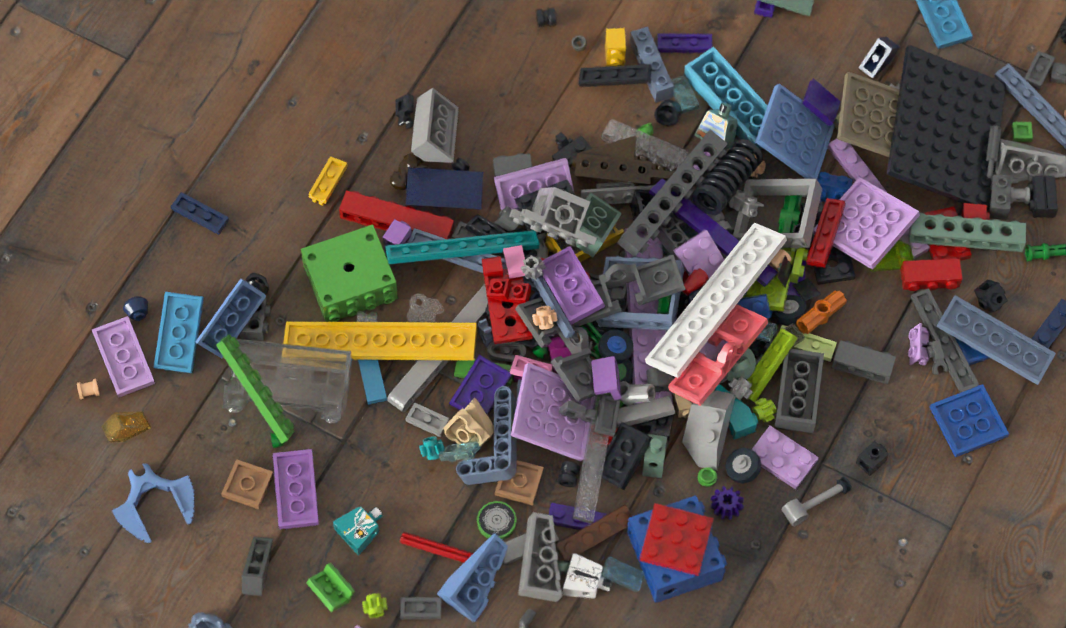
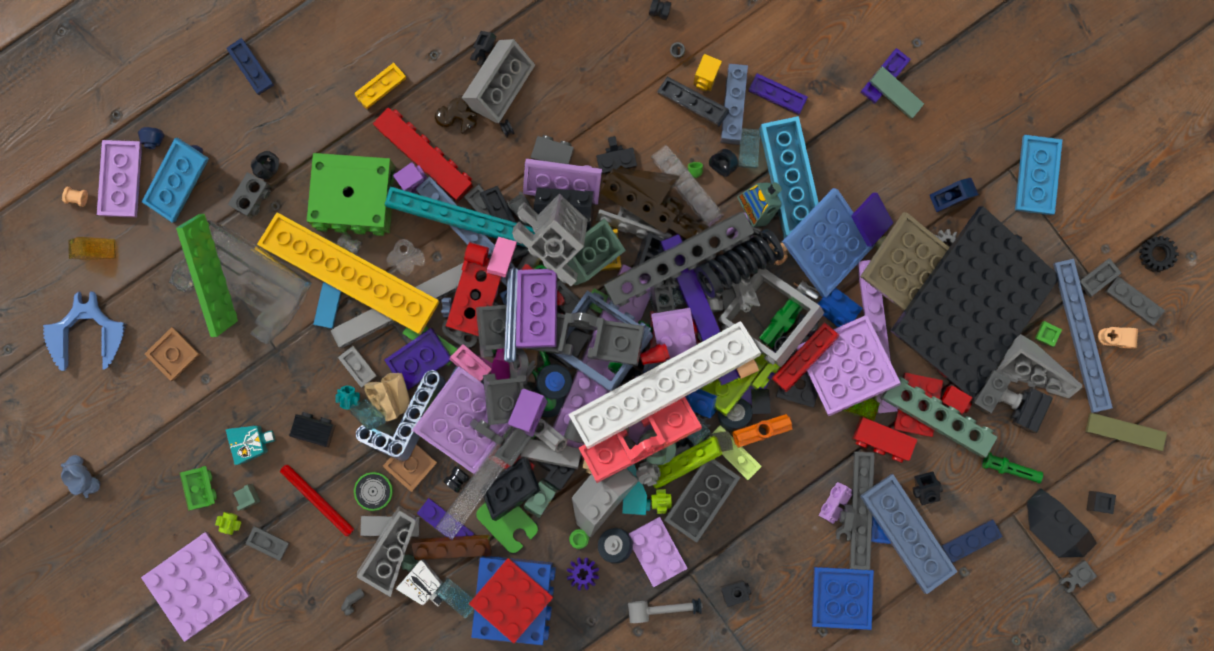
camera: 30 degrees right, 20 degrees up
medium blue slope [196,278,266,359] -> none
dark grey slope [242,536,273,596] -> none
medium lavender plate [273,449,319,529] -> none
clear blue slope [406,167,483,210] -> none
medium blue wedge [437,534,508,622] -> none
red slope [487,279,532,304] -> none
light grey gear [521,255,546,280] -> none
light nougat gear [532,306,558,329] -> none
black piece [777,256,793,288] -> none
dark grey brick [832,340,896,385] -> none
dark grey axle [986,126,1001,178] -> none
none -> sand green panel [234,484,261,511]
none -> black brick [289,412,336,447]
none -> bright green piece [476,502,538,553]

